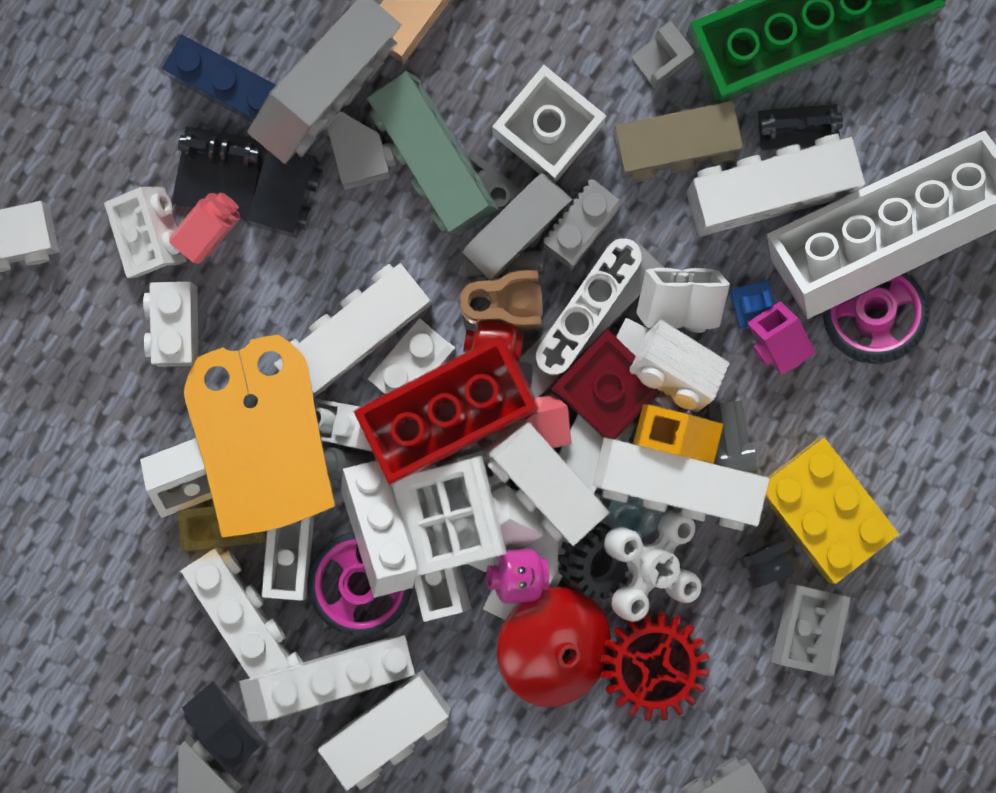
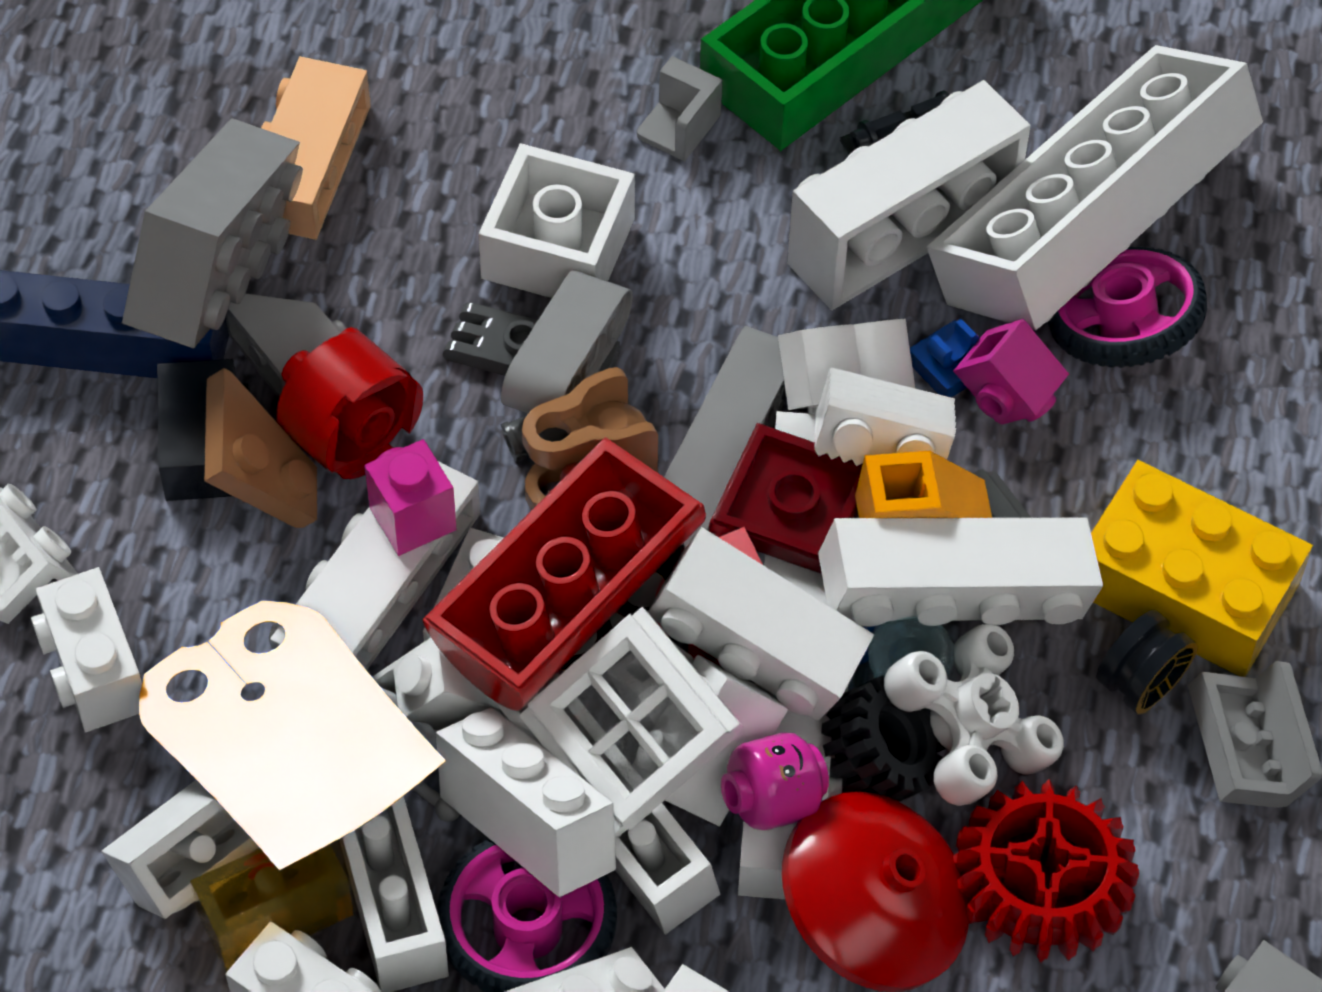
camera: 25 degrees left, 30 degrees down
coral brick [169,193,240,264] -> none
black hinge [172,126,263,218] -> none
sand green brick [367,71,499,236] -> none
white beam [536,238,642,376] -> none
light grey brick [543,180,622,271] -> none
dark tan brick [613,101,743,182] -> none
none -> medium nougat wing [204,368,317,528]
none -> red brick [276,327,424,480]
none -> dark pink brick [364,439,457,556]

